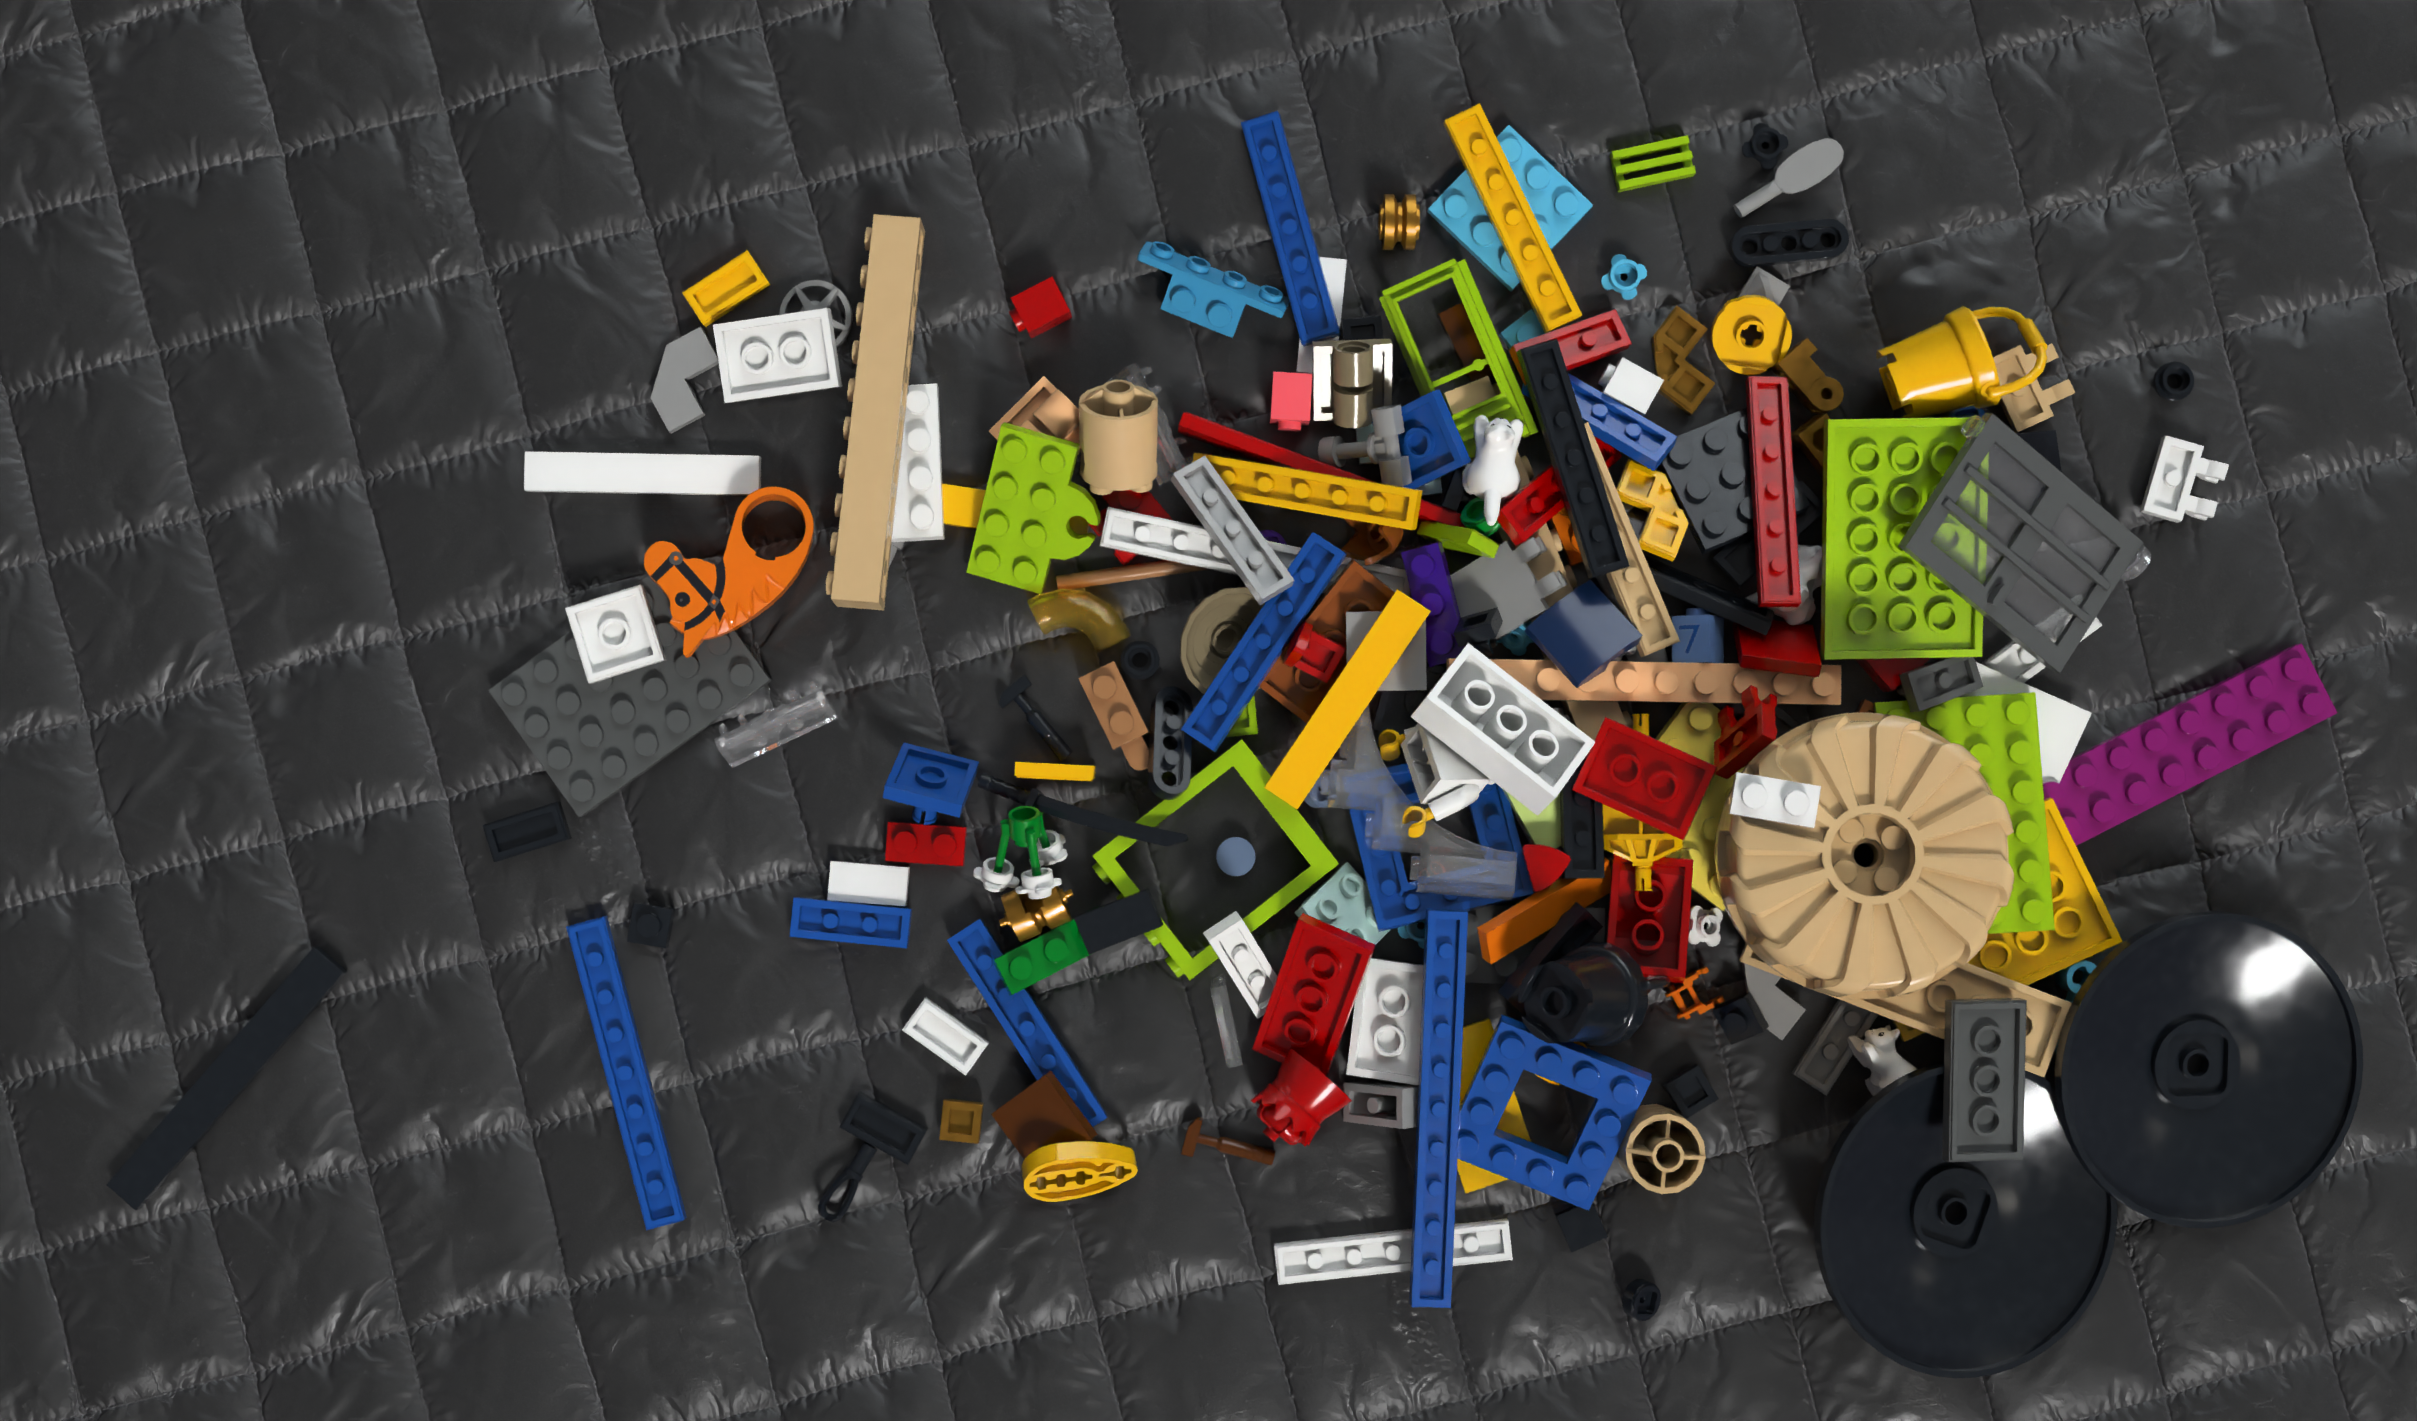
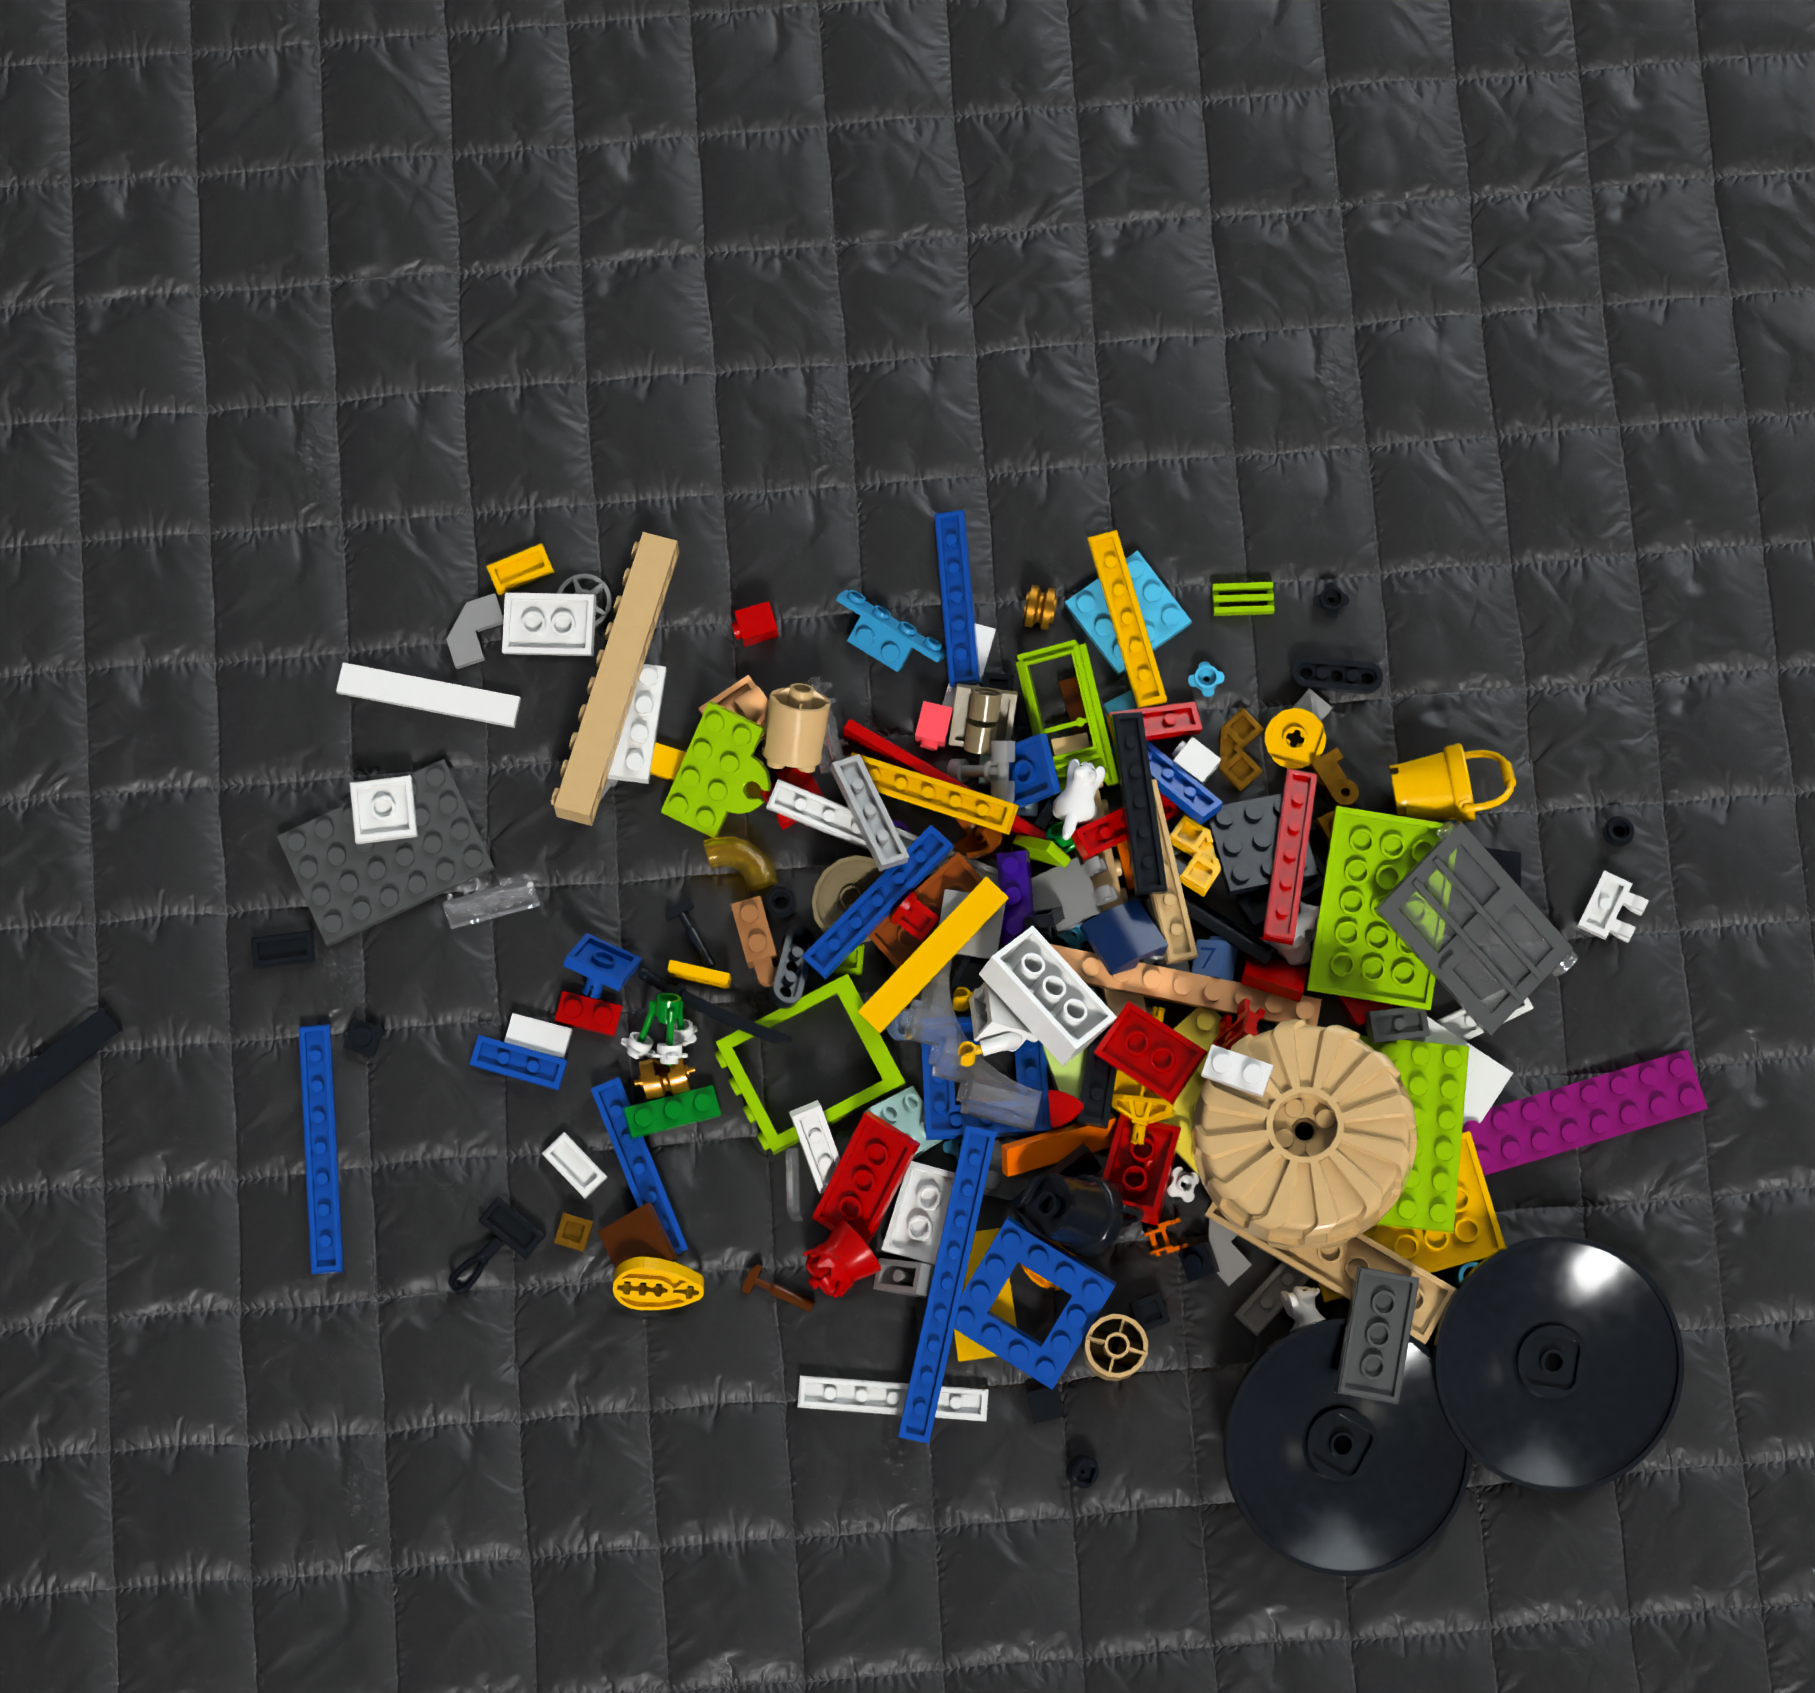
camera: 10 degrees right, 10 degrees down
orange animal [644,487,814,658] -> none
medium nougat piece [1056,560,1209,591] -> none
black tile [1074,888,1163,954] -> none
sand blue tile [1216,837,1255,876] -> none
light grey piece [1733,138,1844,218] -> none
tan plate [1993,343,2075,433] -> none

